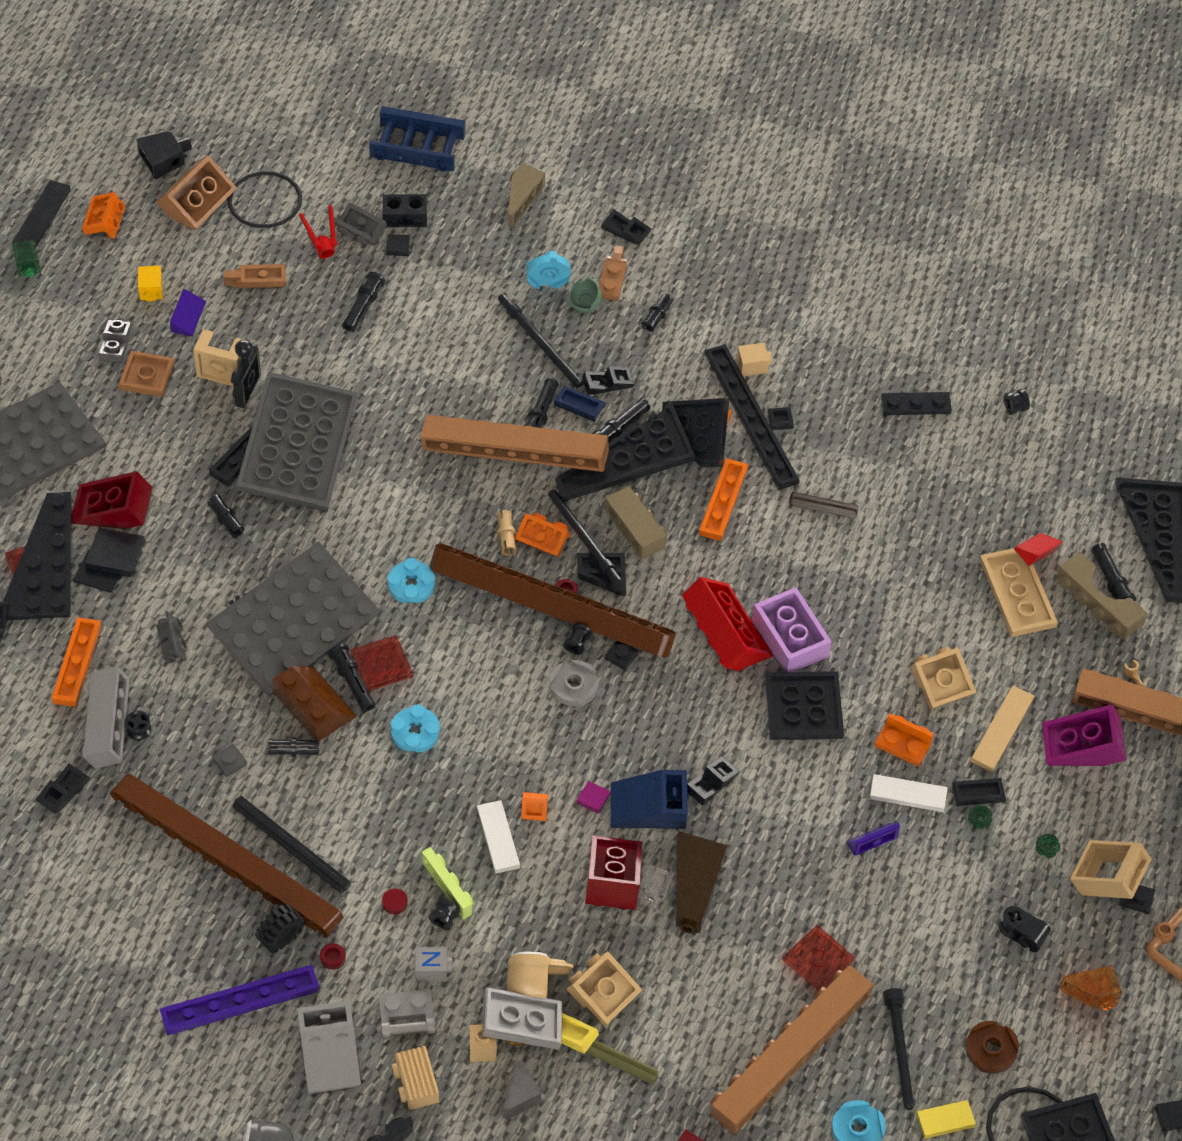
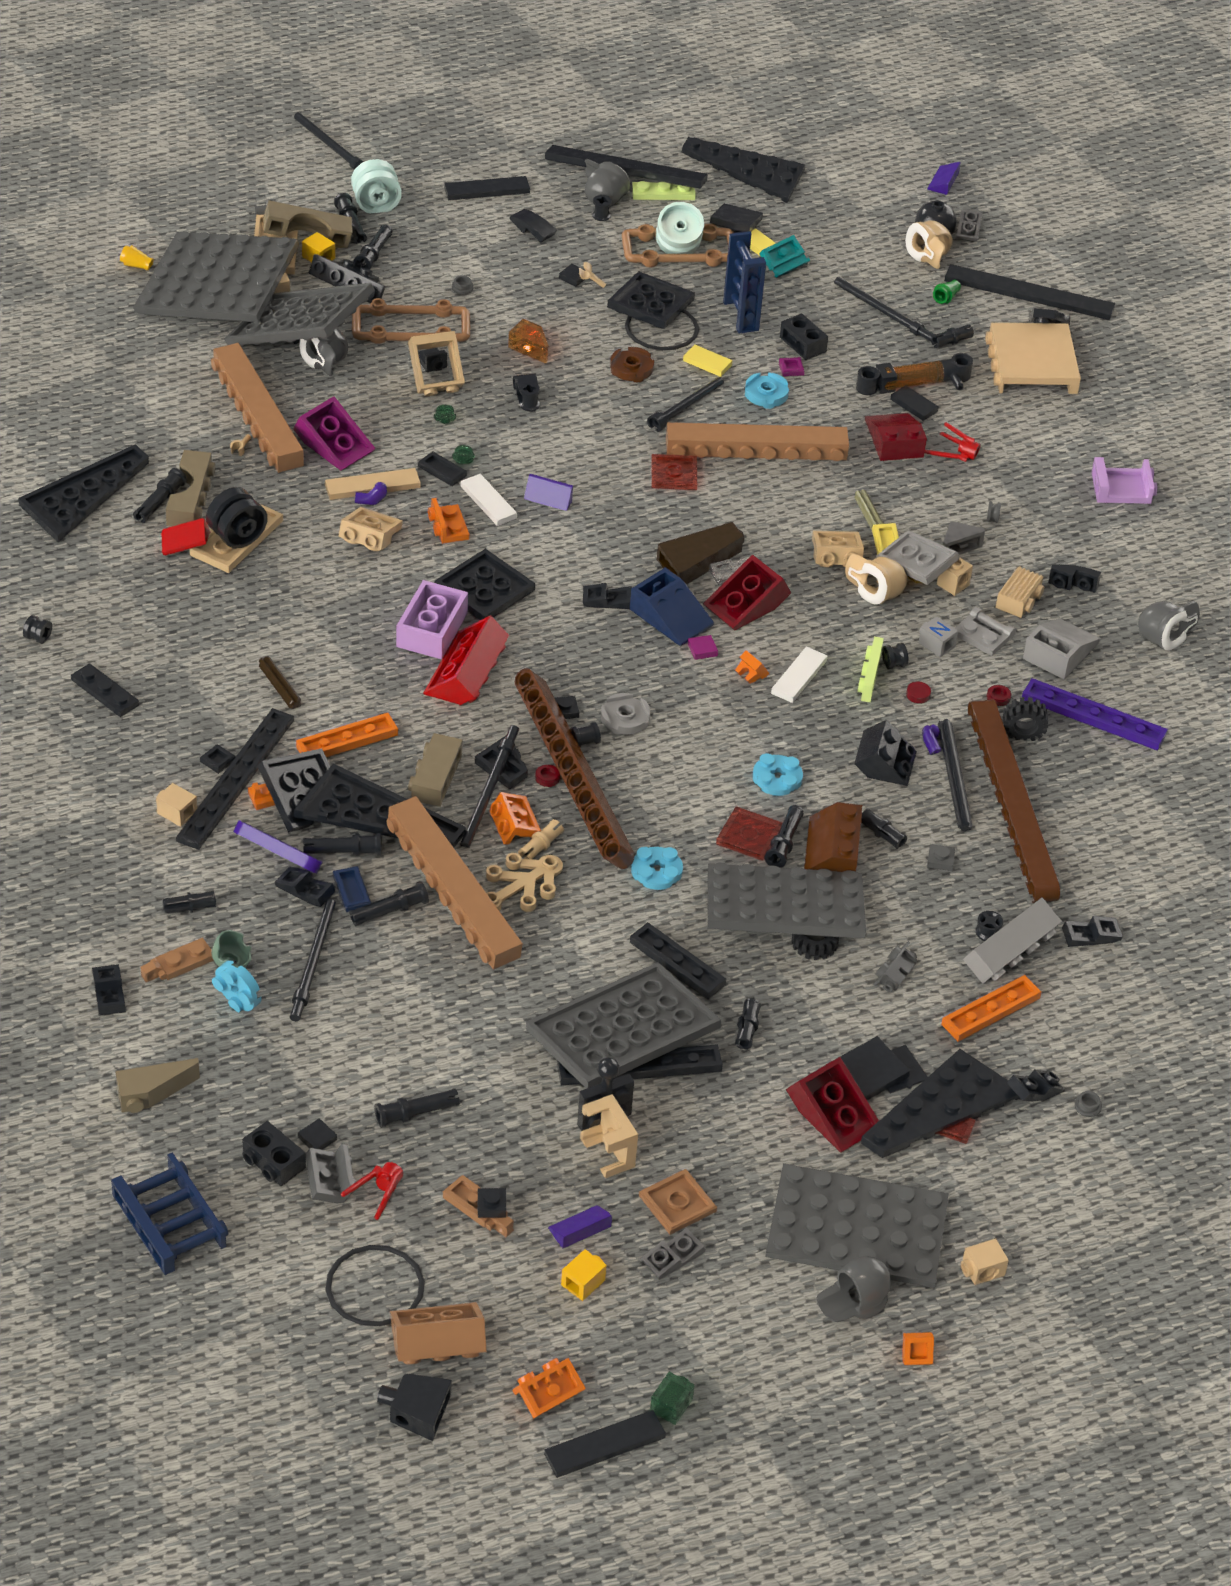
camera: 135 degrees left, 10 degrees down
none -> black wheel [206,487,268,549]
none -> beam [233,820,323,874]
none -> dark purple arm [355,482,387,505]
none -> black plate [478,1188,506,1218]
none -> tan plant [486,853,563,912]
none -> tan hand [579,262,606,288]
none -> black plate [630,922,726,999]
none -> black slope [854,720,917,786]
none -> dark purple arm [922,724,942,755]

